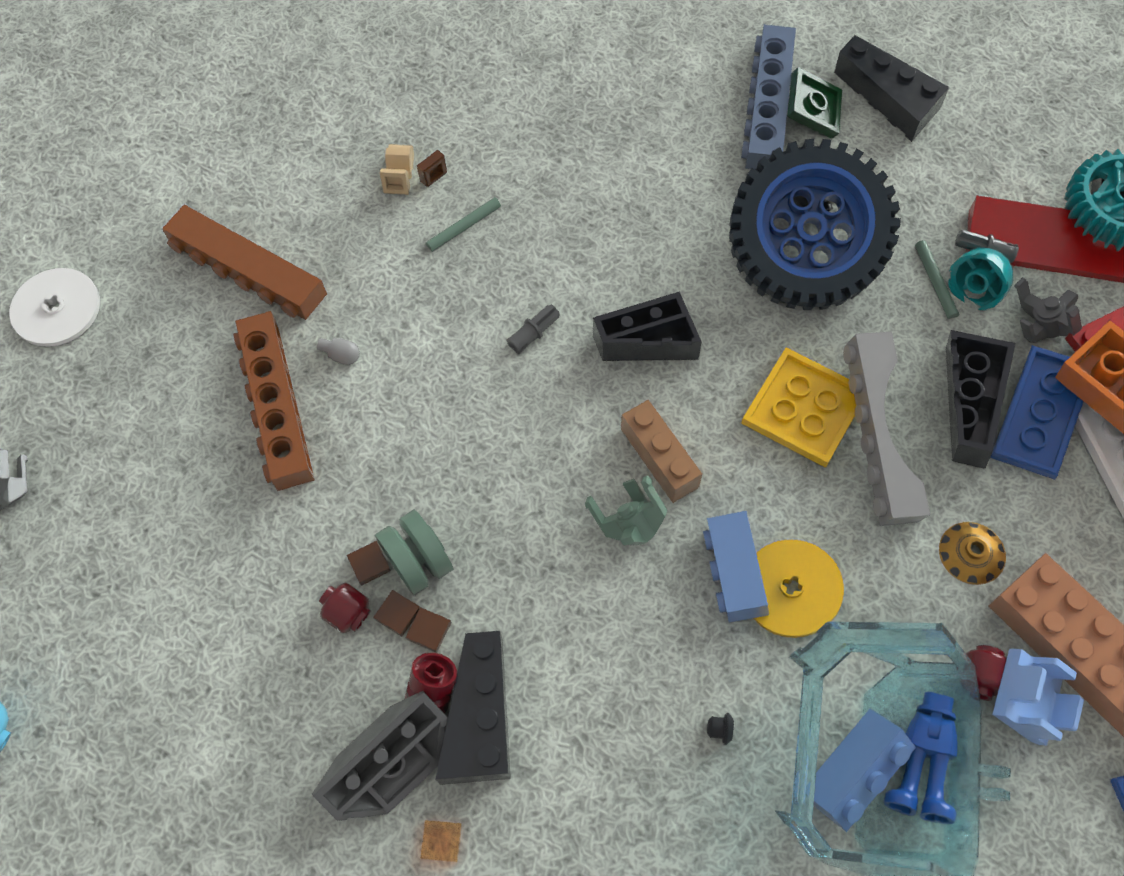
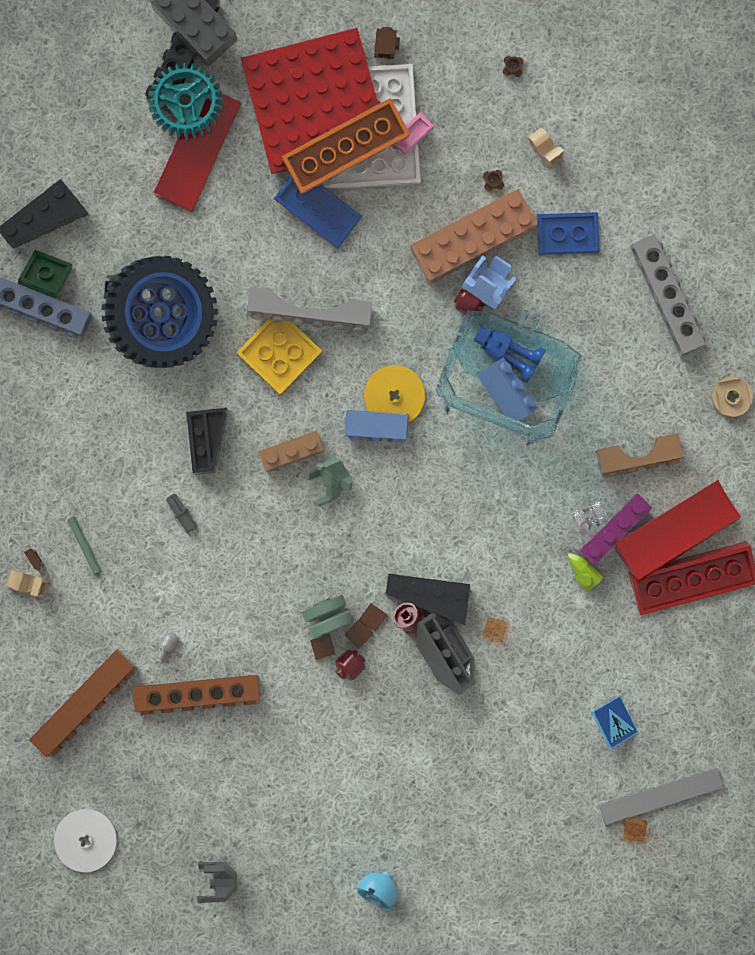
camera: 85 degrees left, 20 degrees up
black piece [707,713,734,745] -> none
sand green bar [915,240,960,319] -> none
pearl gold dish [939,522,1006,585] -> none
black wedge [946,330,1016,469] -> none
teal cylinder [948,248,1014,310] -> none
dark grey axle [955,230,1019,263] -> none
dark grey piece [1014,277,1082,343] -> none

